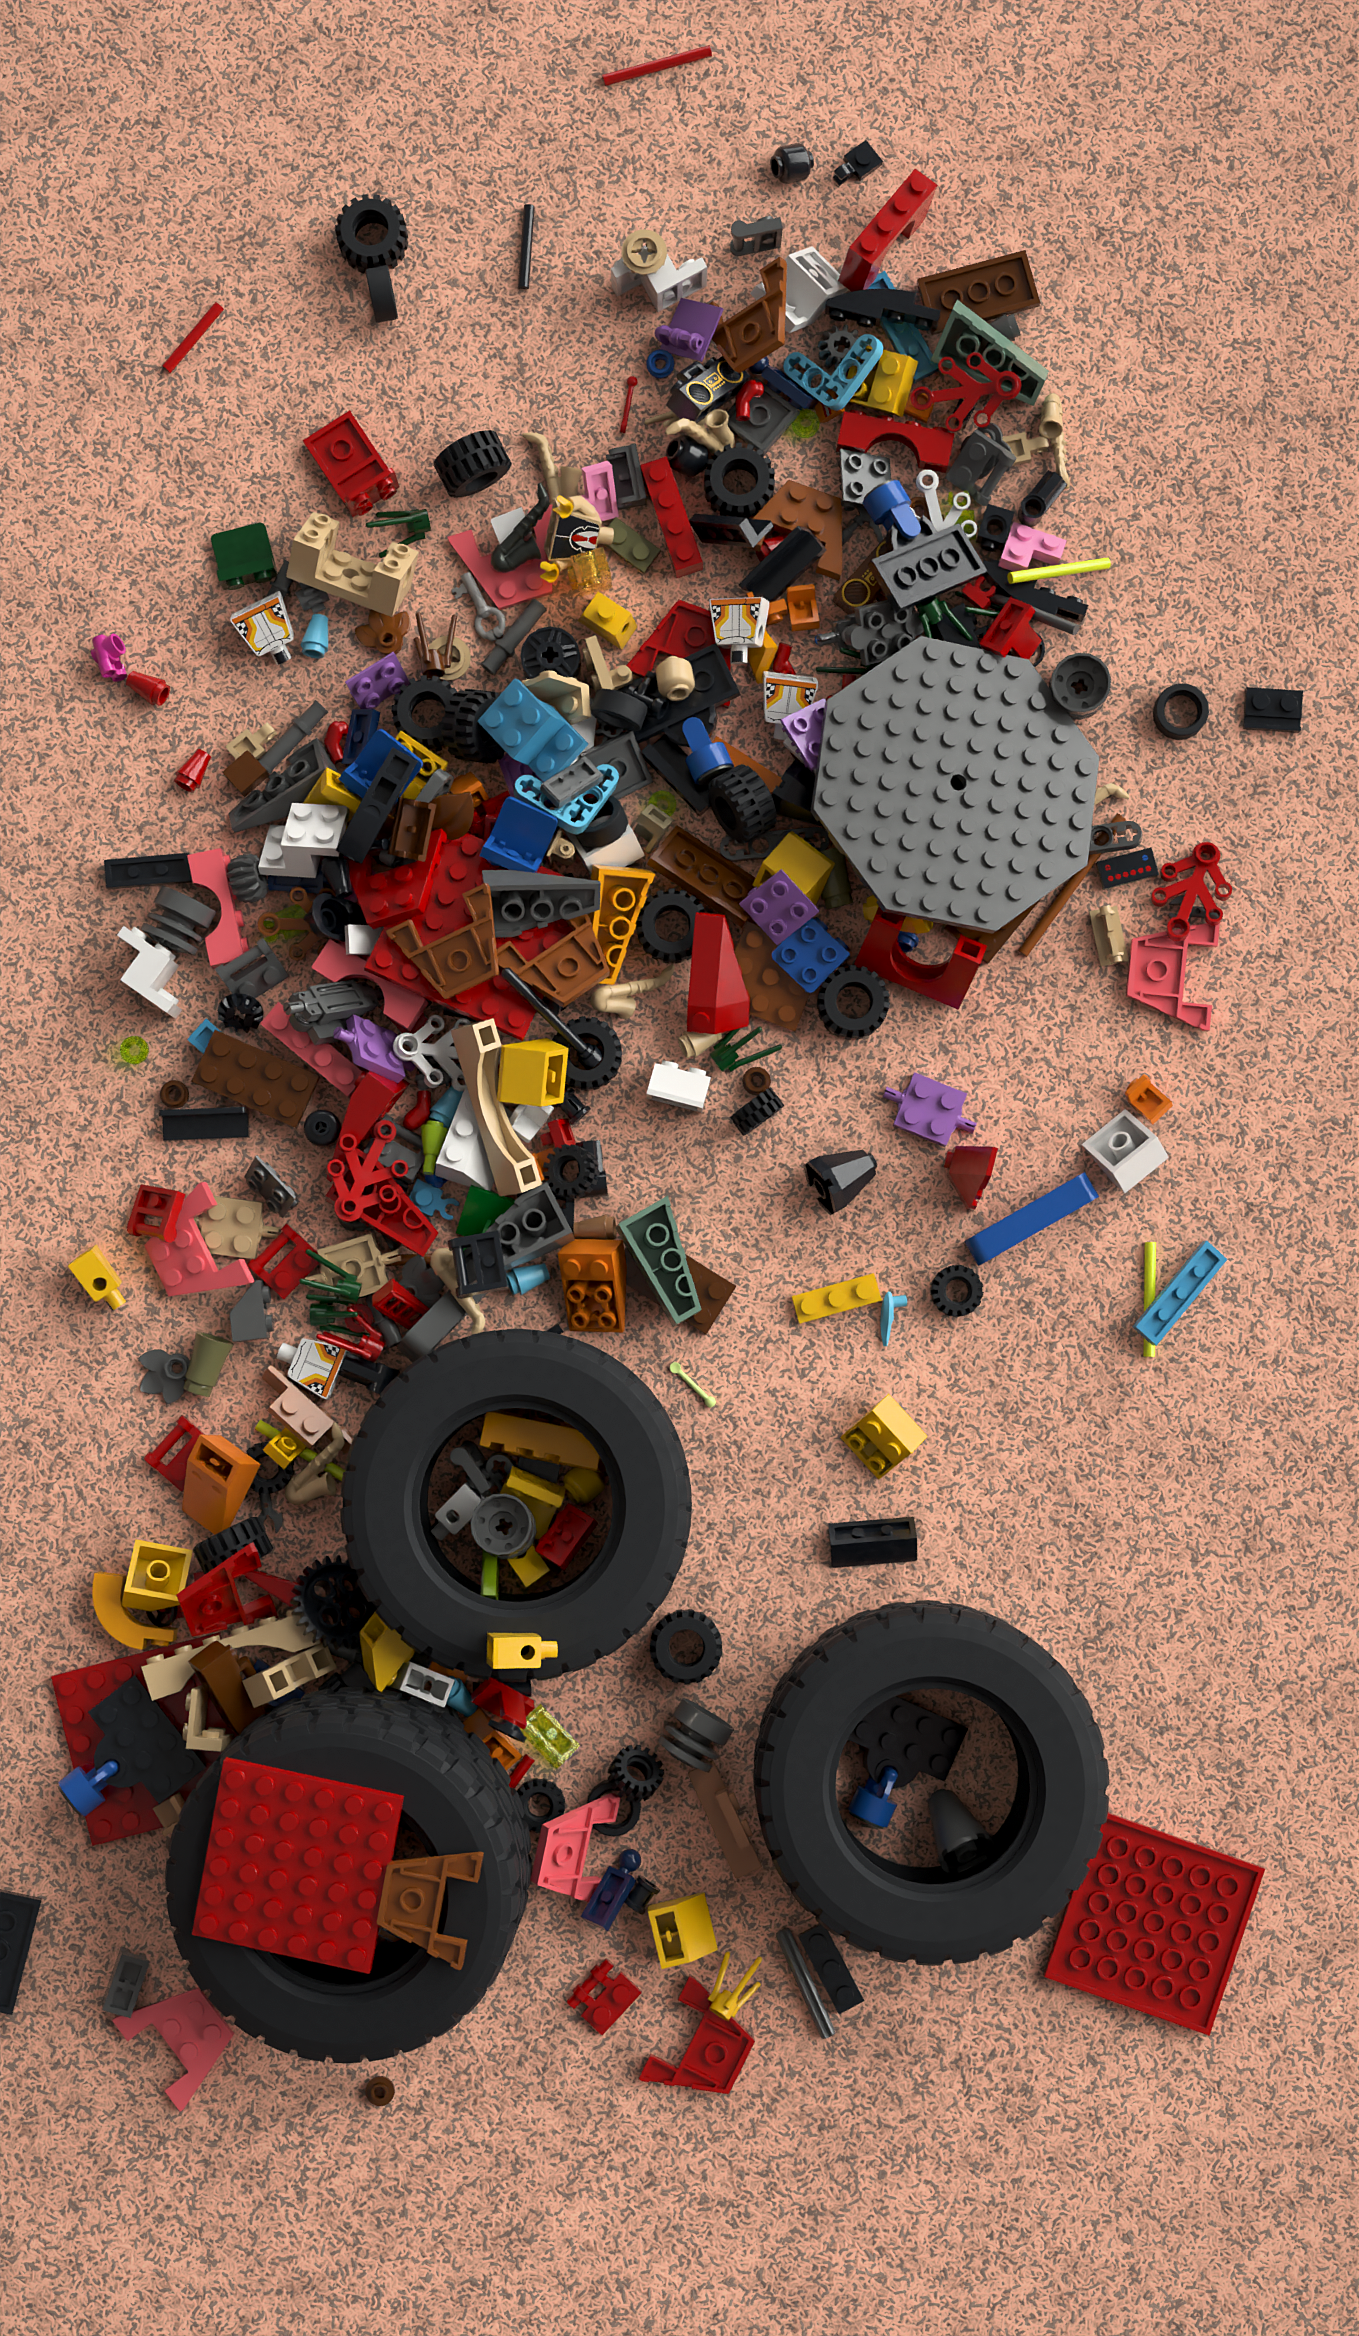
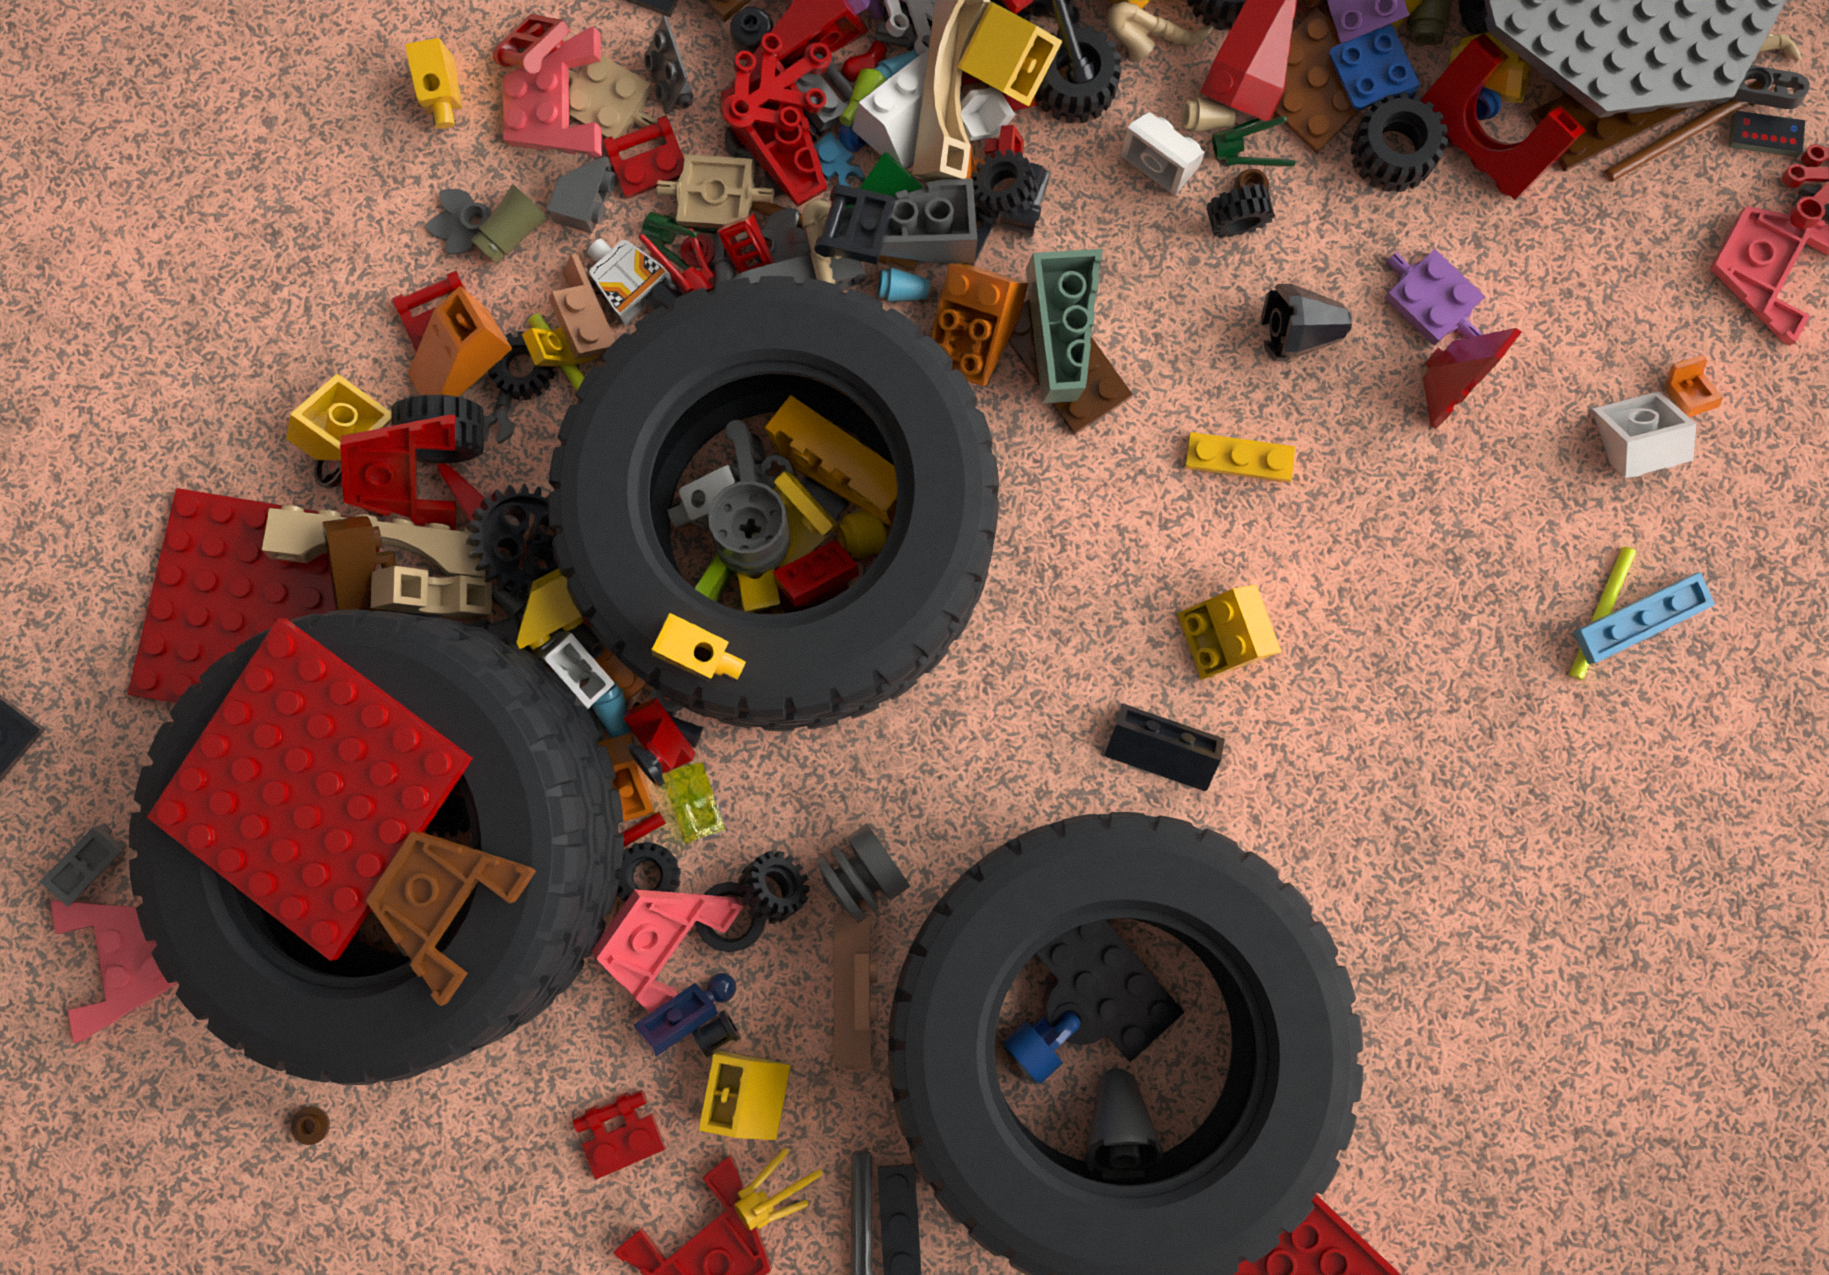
camera: 30 degrees right, 5 degrees down
black plate [57,1675,206,1817] -> none
light orange arch [92,1571,178,1650] -> none
tan bracket [183,1685,234,1752] -> none
tan piece [285,1422,345,1505] -> none
dark green plant [299,1249,362,1306] -> none
black bush [553,1088,591,1126] -> none
medium nougat cone [574,1214,617,1240] -> none
black tyre [650,1609,722,1685] -> none
yellowish green hinge [670,1362,716,1408] -> none
medium azure bar [880,1291,907,1346] -> none
black tyre [930,1265,984,1317] -> none
blue beam [964,1172,1099,1266] -> none
tan hinge [1089,905,1129,967] -> none

